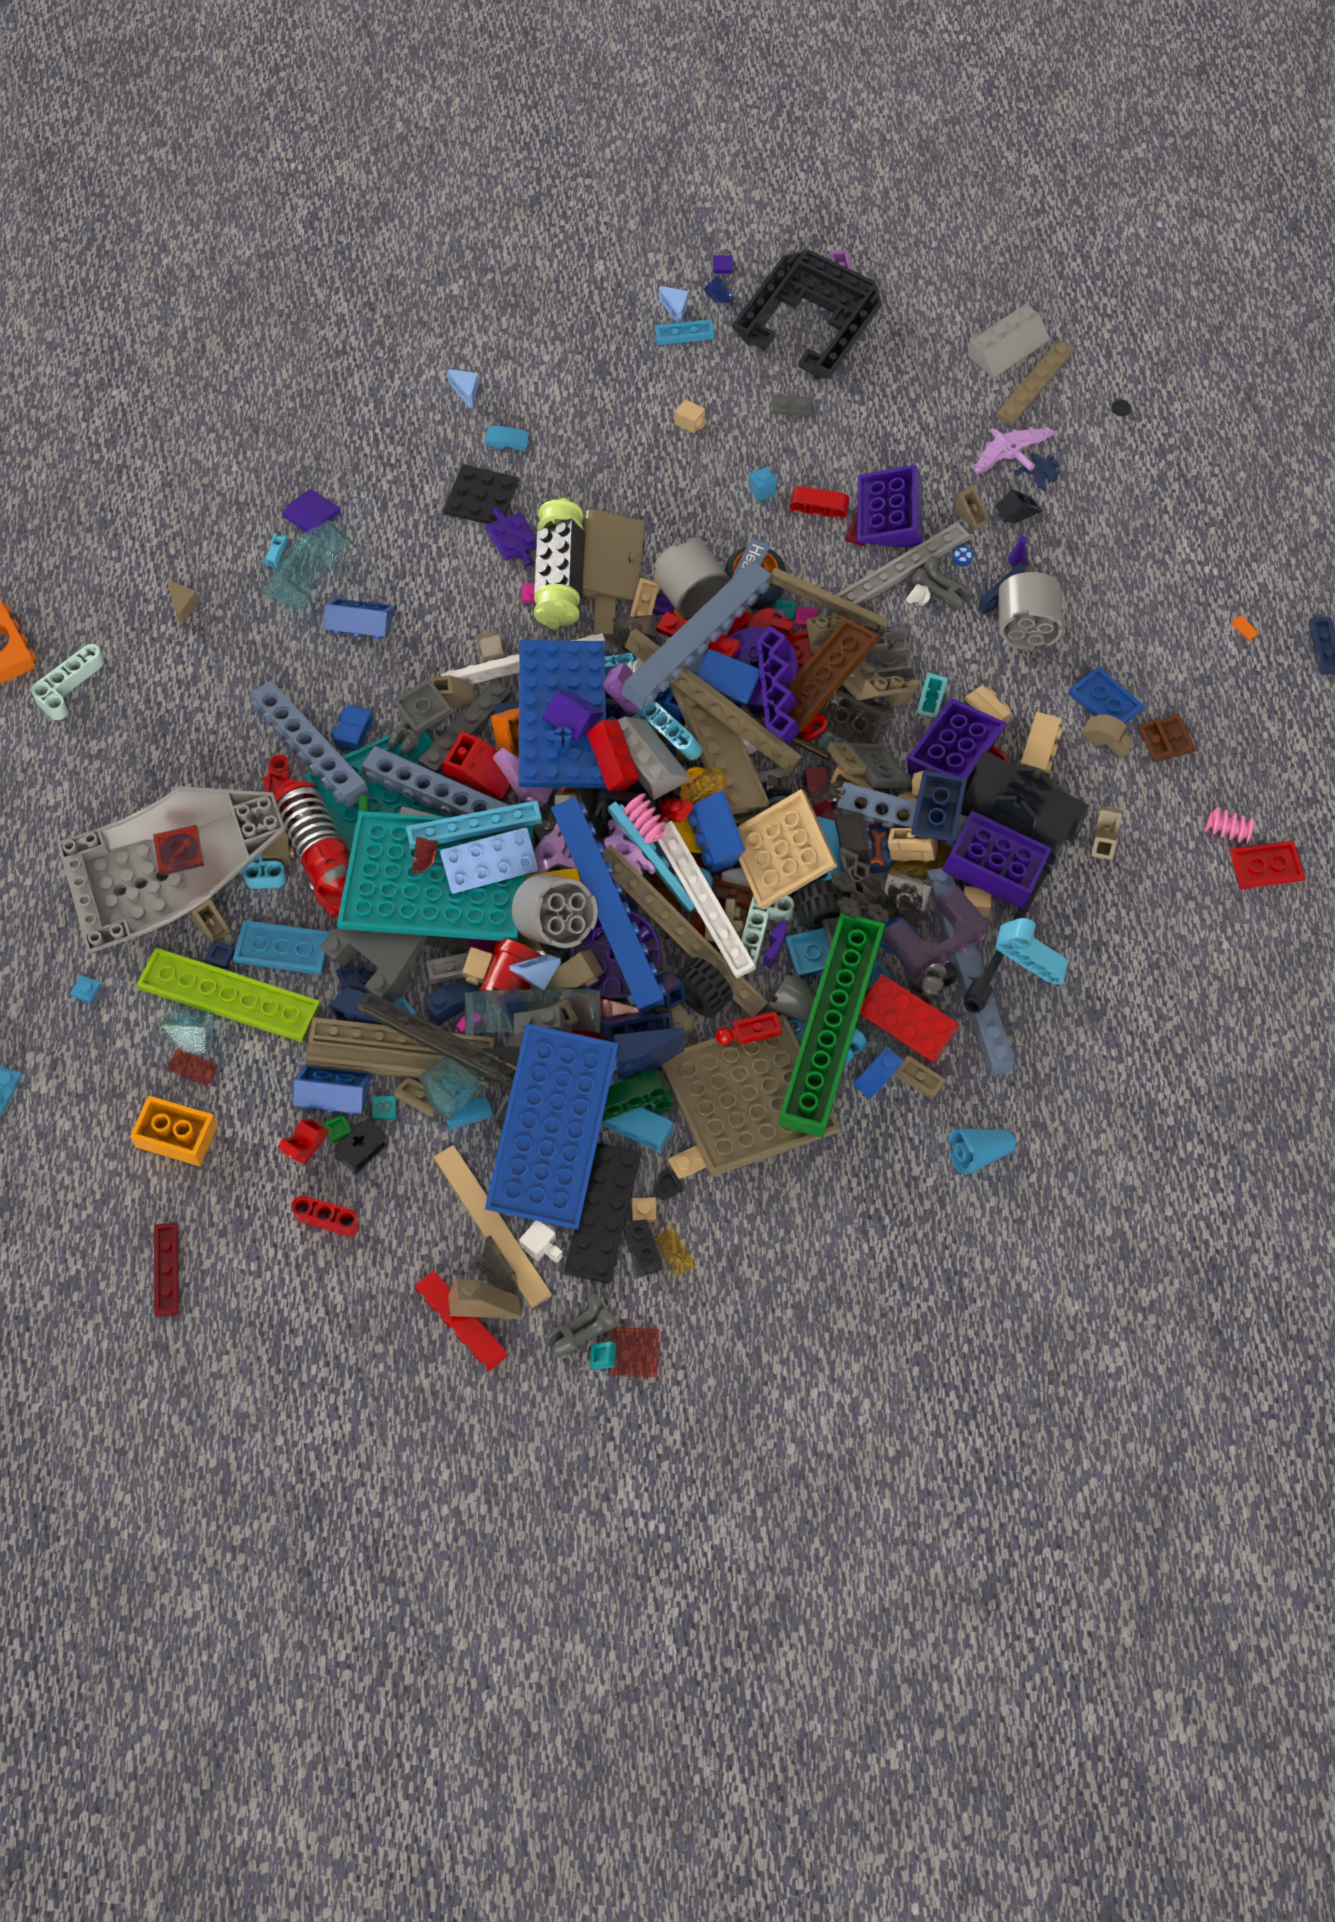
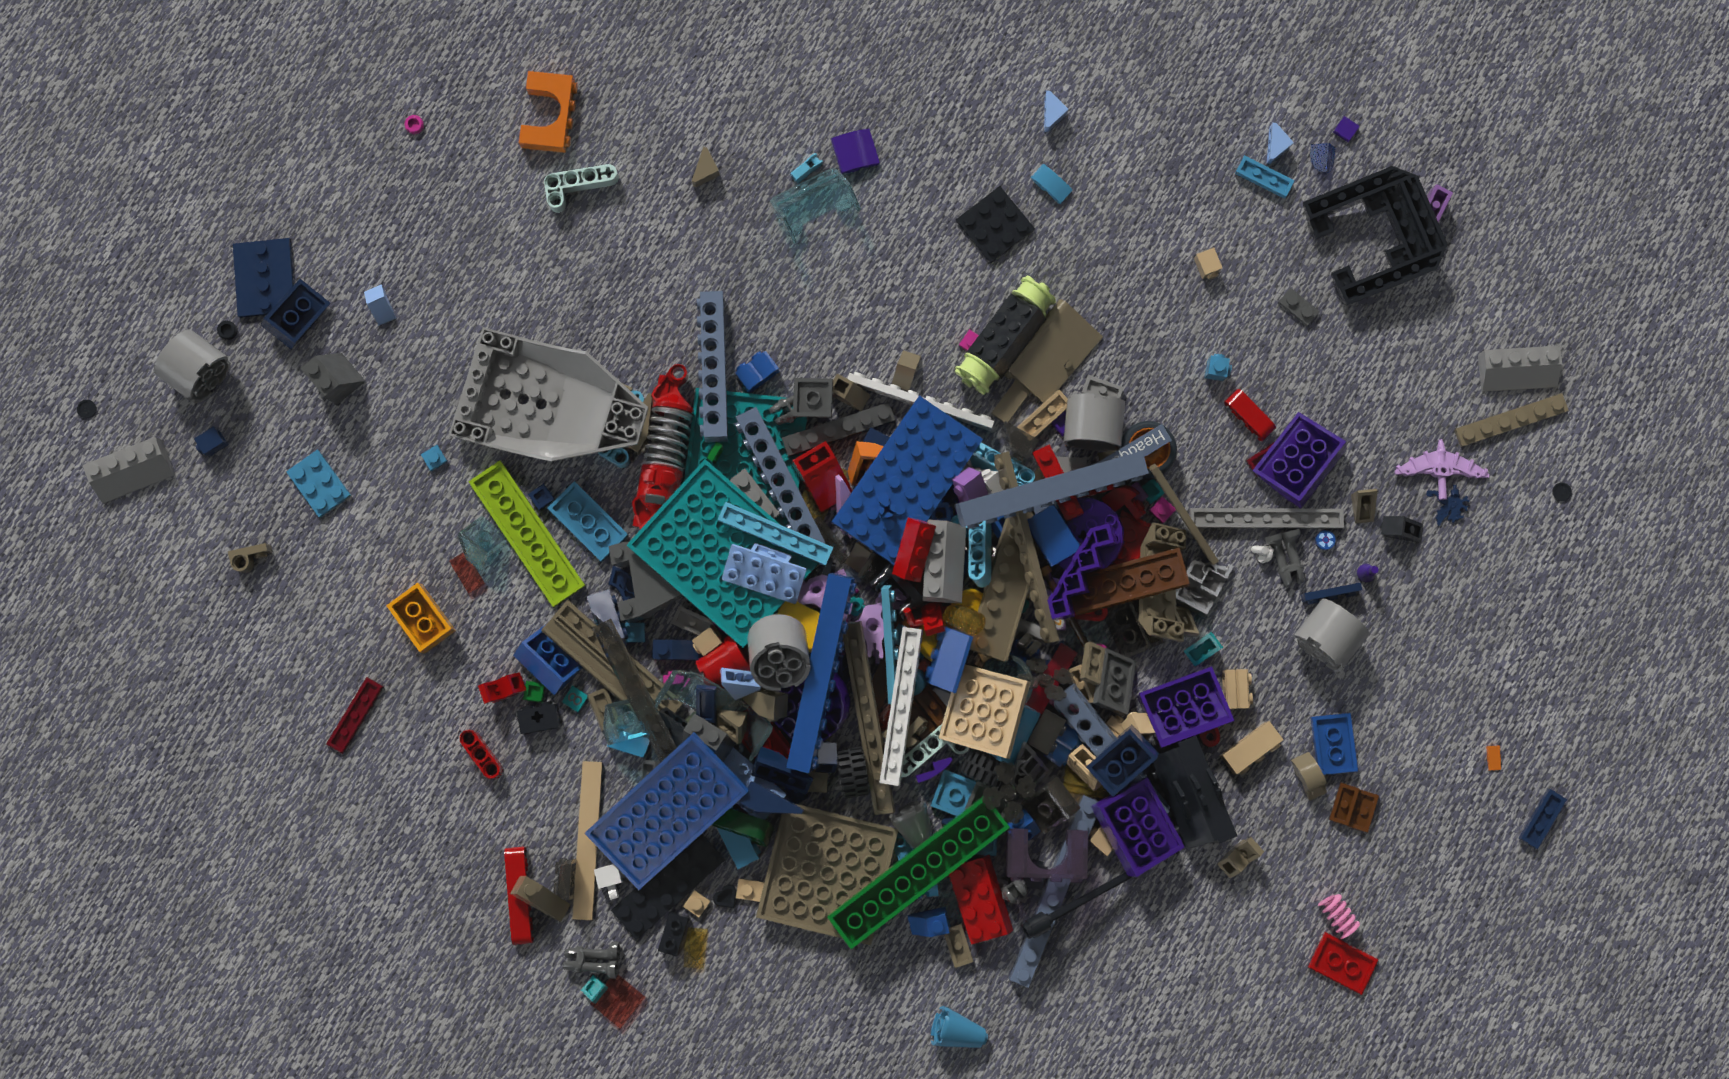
camera: 35 degrees right, 20 degrees up
clear red tile [153,825,204,876] -> none
dark tan slope [190,898,231,943] -> none
slope [324,598,396,639] -> none
clear red brick [411,837,438,874] -> none
dark purple plate [485,507,537,567] -> none
dark purple slope [542,690,604,742] -> none
bright pink piece [624,794,670,844] -> none
red plate [715,1011,783,1045] -> none
copper piece [868,829,888,868] -> none
medium azure beam [995,918,1068,985] -> none

